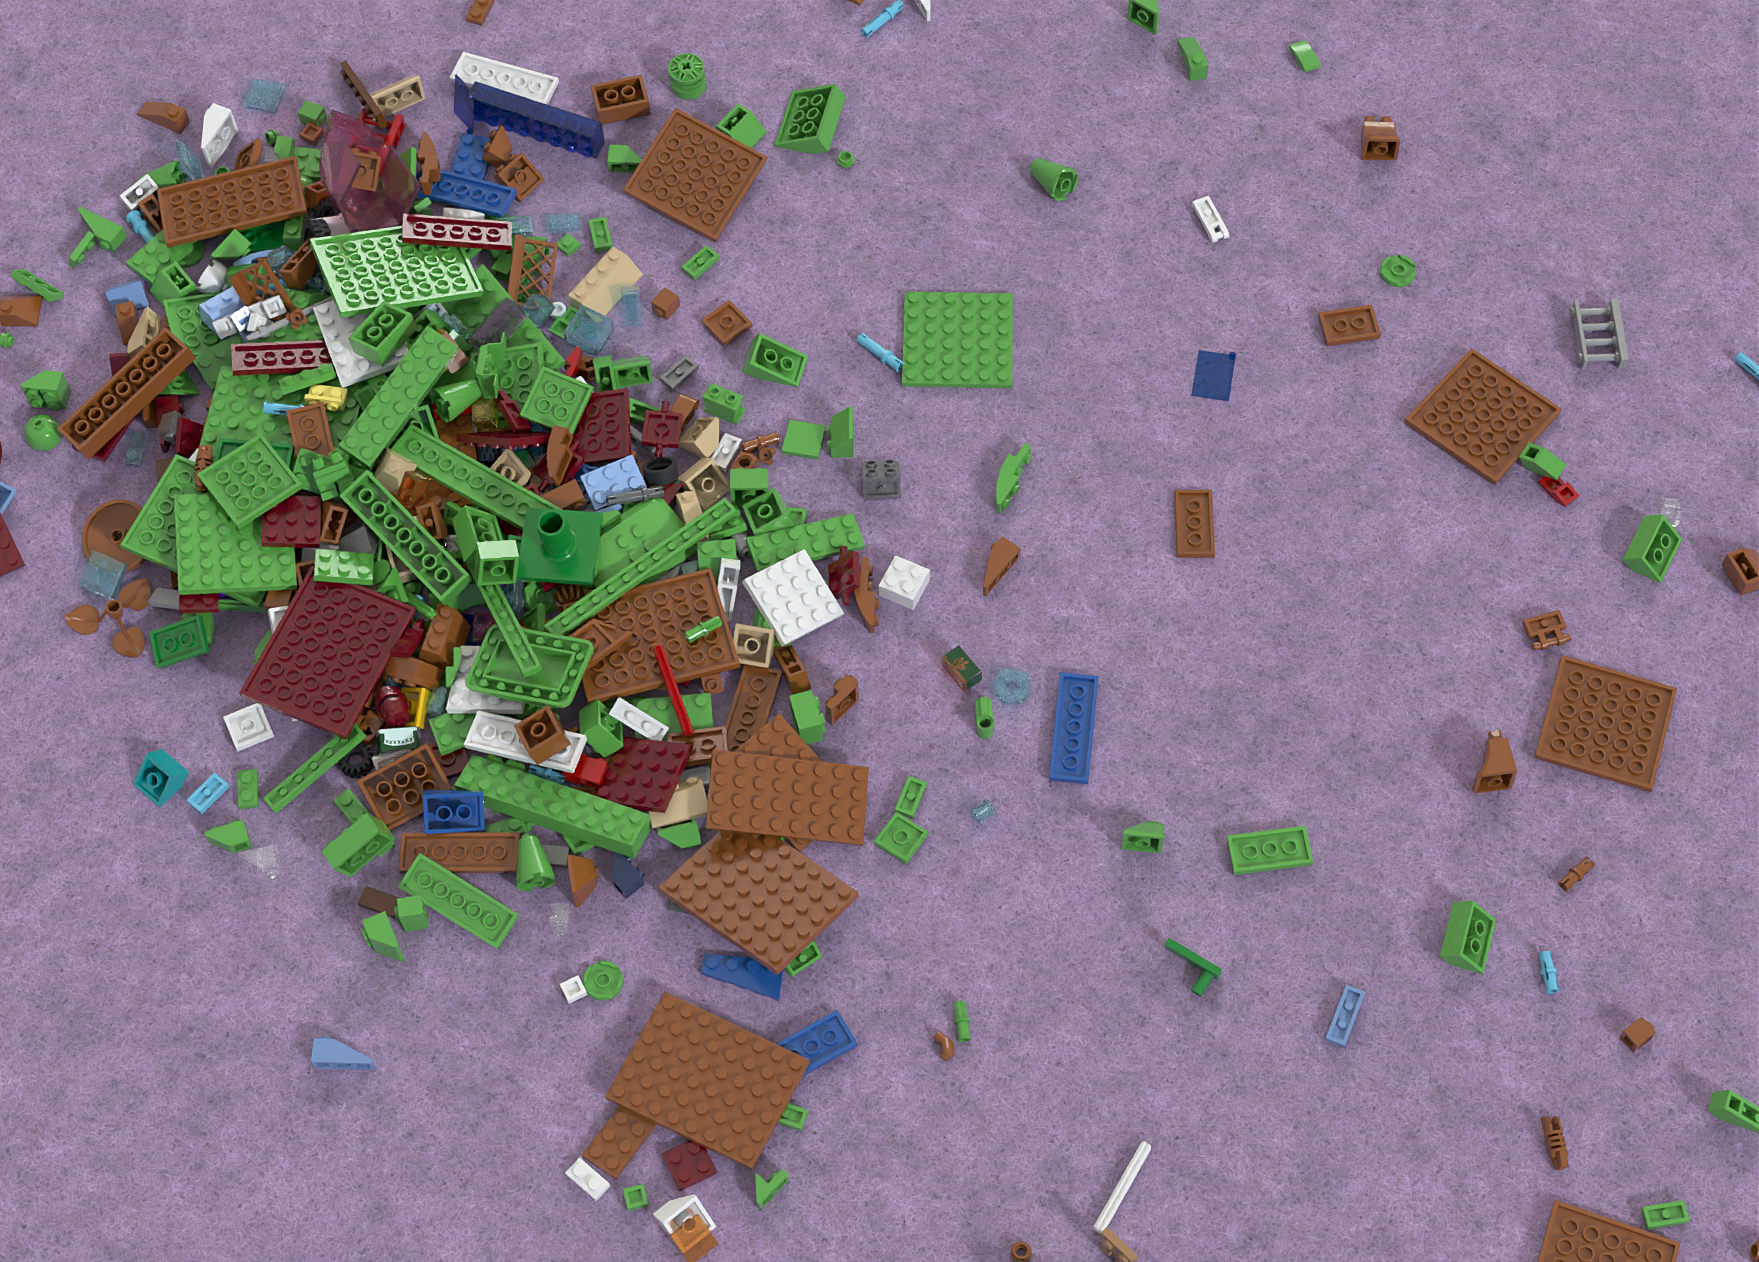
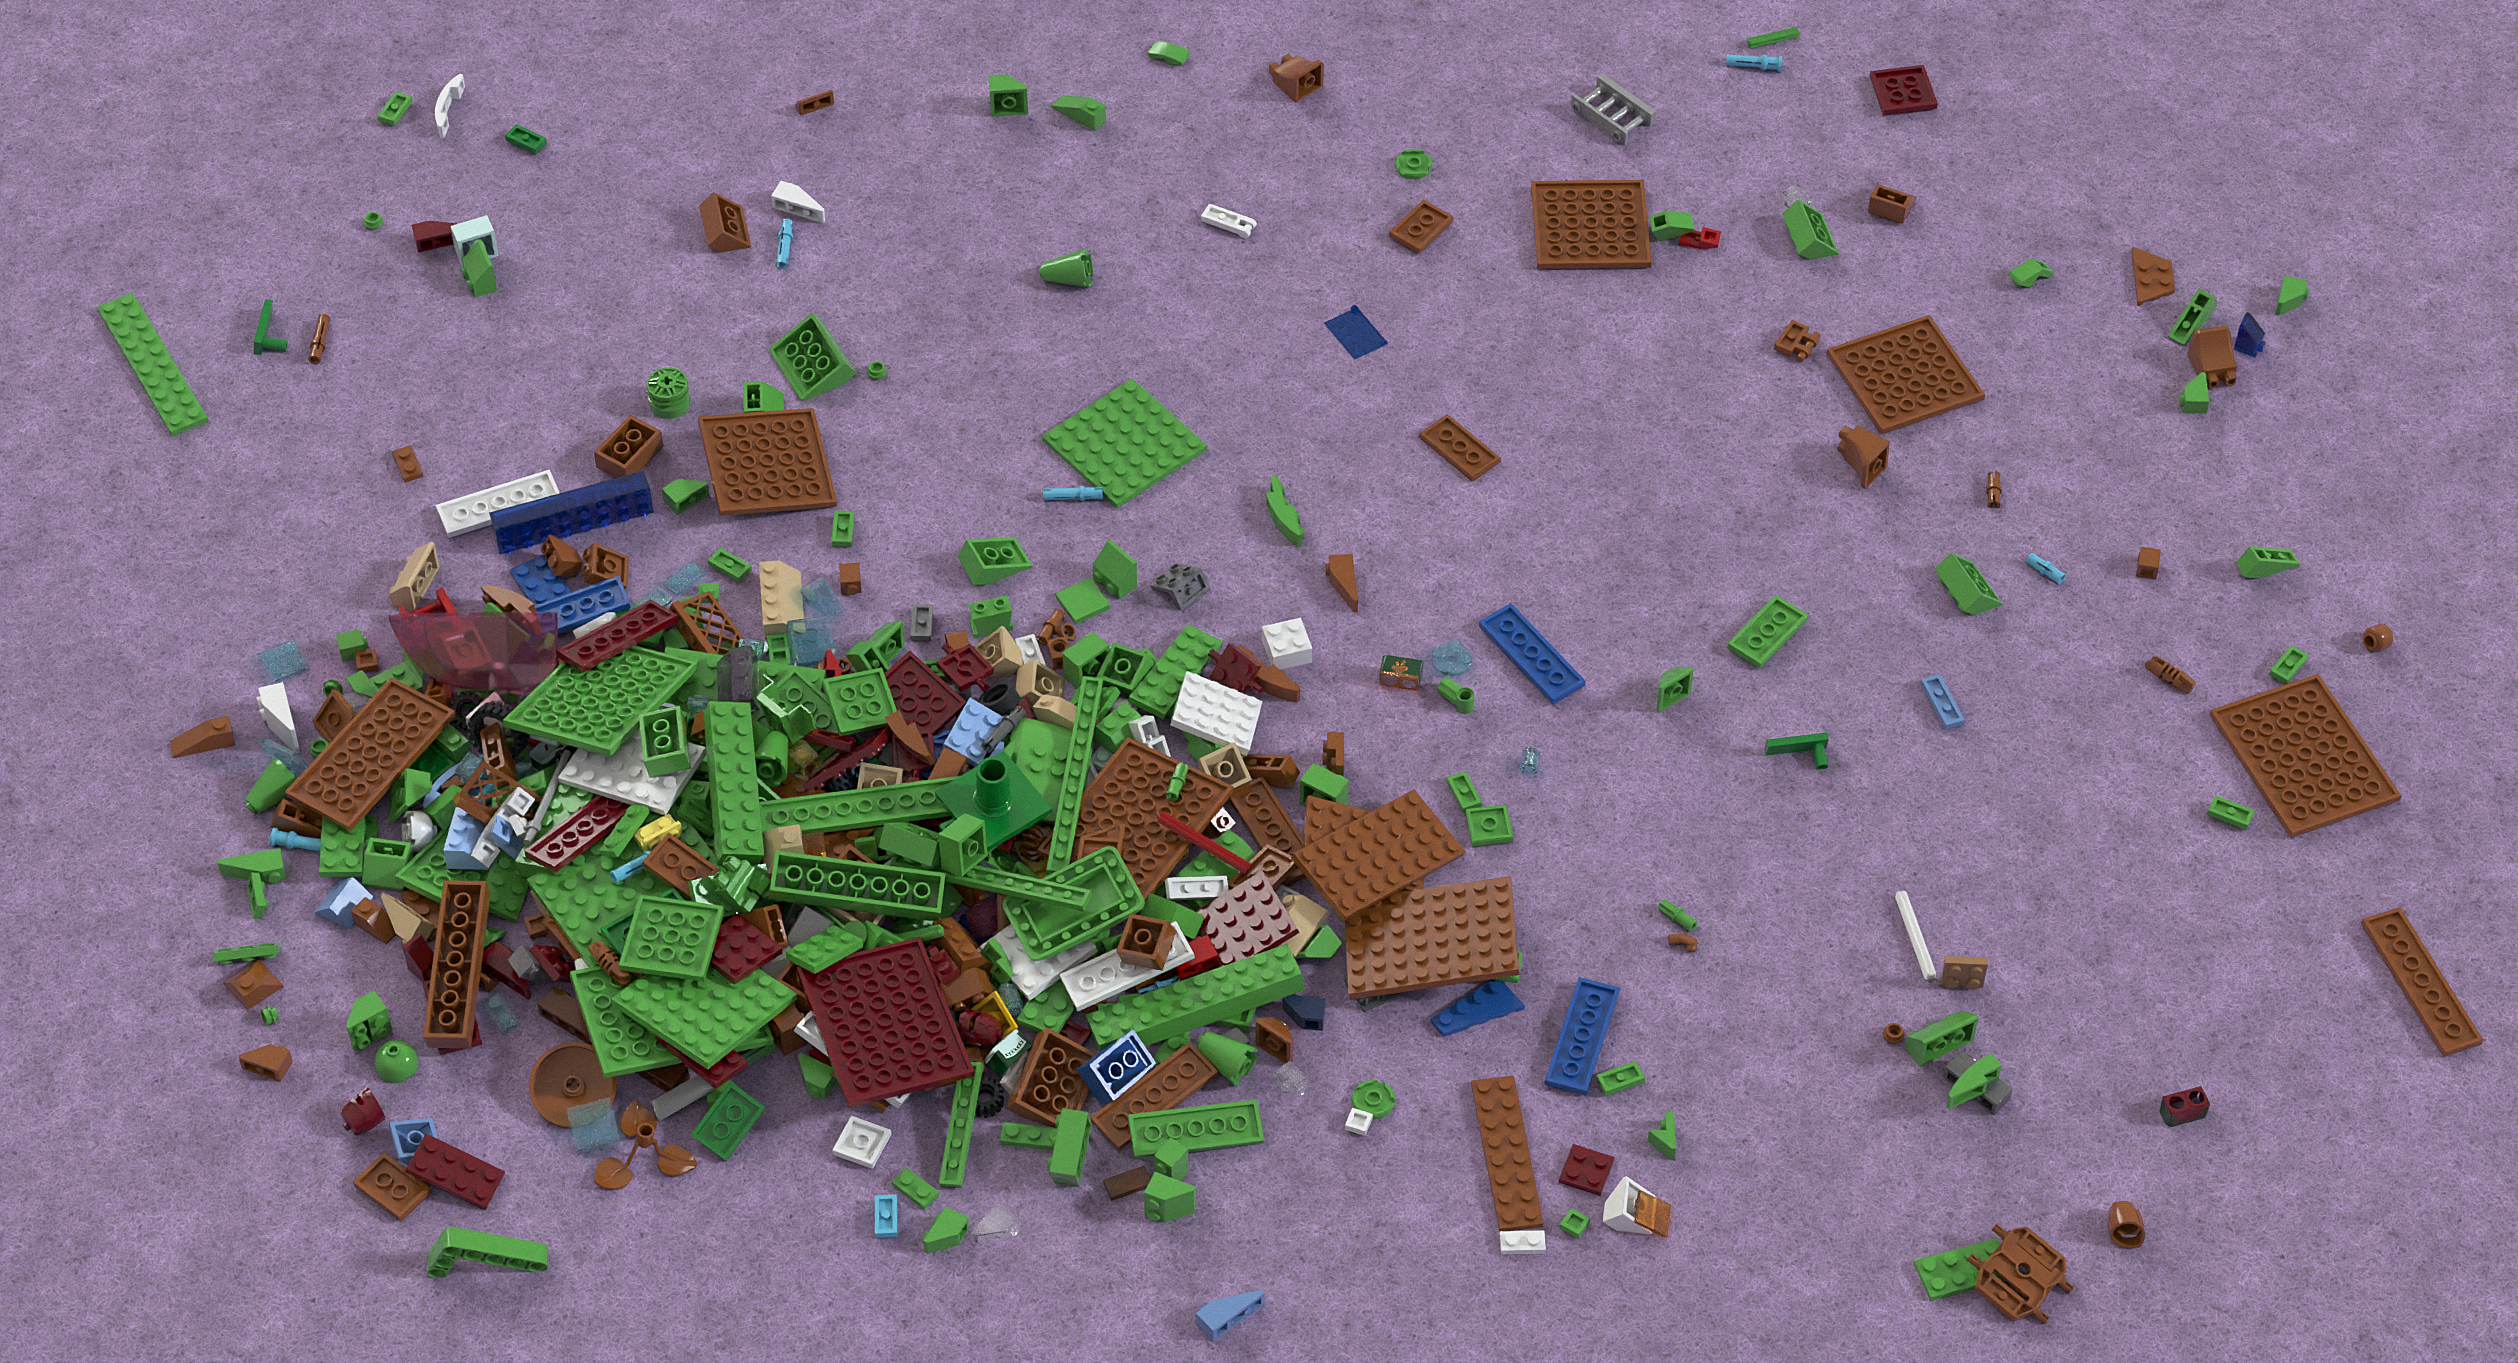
camera: 45 degrees left, 10 degrees down
white slope [120,174,159,212] -> none
teal slope [133,749,189,807] -> none
dark orange plate [286,308,308,329] -> none
reddish brown plate [340,60,387,129] -> none
clear blue piece [454,74,475,134] -> none
dark orange plate [605,991,810,1170] -> none
dark orange plate [701,300,753,347] -> none

